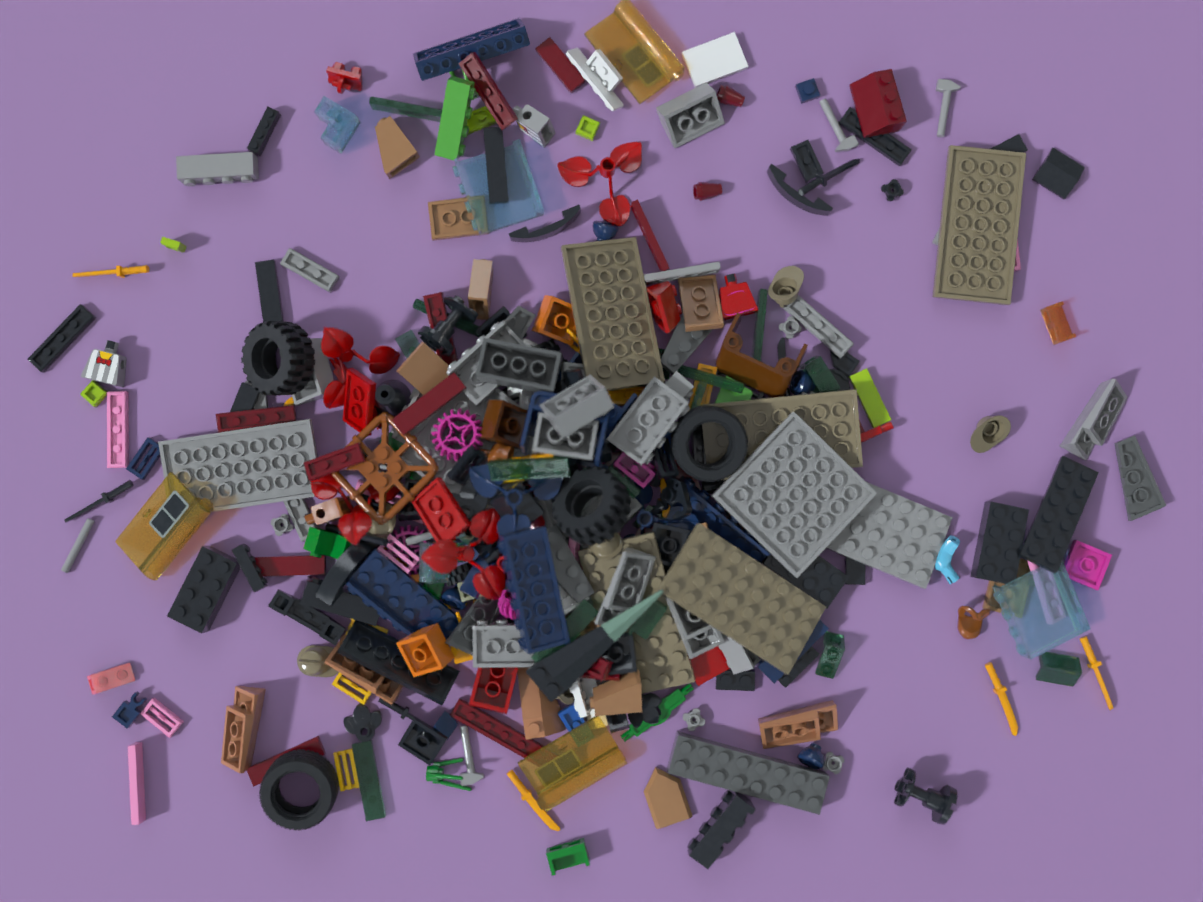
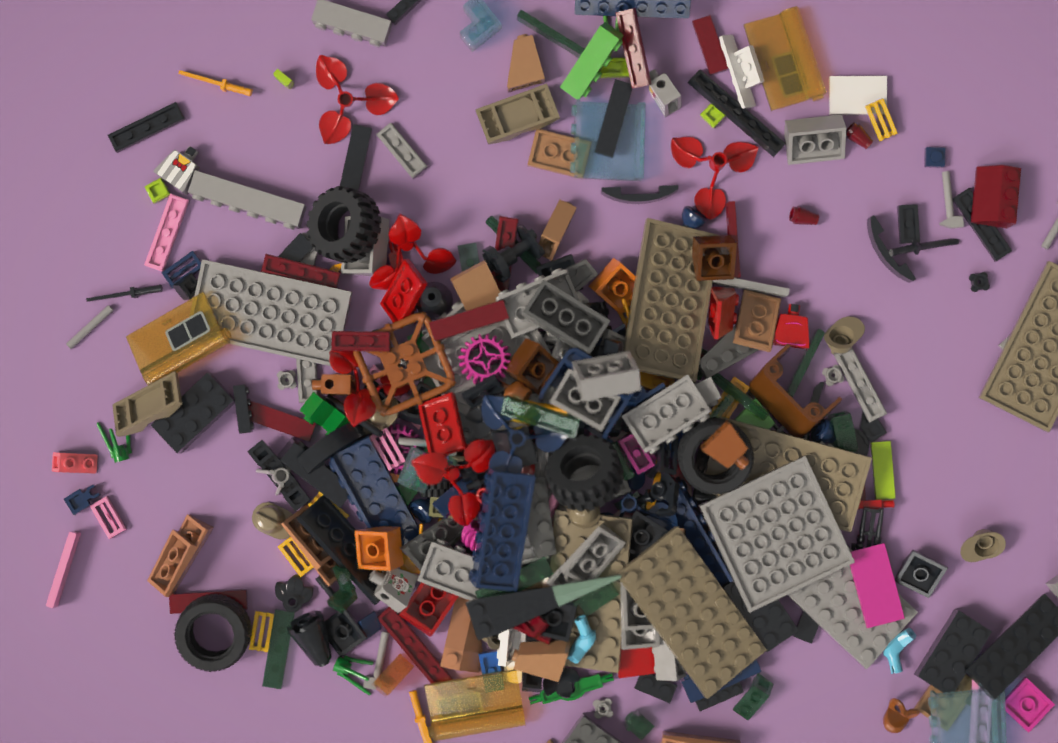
camera: 20 degrees right, 0 degrees up
none -> green plant [96,422,132,463]
none -> dark tan slope [112,371,182,437]
none -> black slope [172,273,197,300]
none -> light grey brick [188,170,307,230]
none -> light grey plant [256,466,290,495]
none -> black cone [286,610,332,667]
none -> red plant [316,55,399,144]
none -> clear green bracket [327,565,358,613]
none -> light grey torso [369,568,418,613]
none -> clear orange piece [371,654,414,697]
none -> dark tan slope [475,84,560,145]
none -> medium azure arm [567,615,596,664]
none -> clear green bracket [624,710,654,741]
none -> black tile [688,69,786,157]
none -> reddish brown slope [692,235,737,281]
none -> dark orange torso [700,421,749,470]
none -> dark pink tile [850,543,905,628]
none -> black piece [851,507,884,551]
none -> yellow tile [865,98,898,141]
none -> black slope [894,550,948,598]

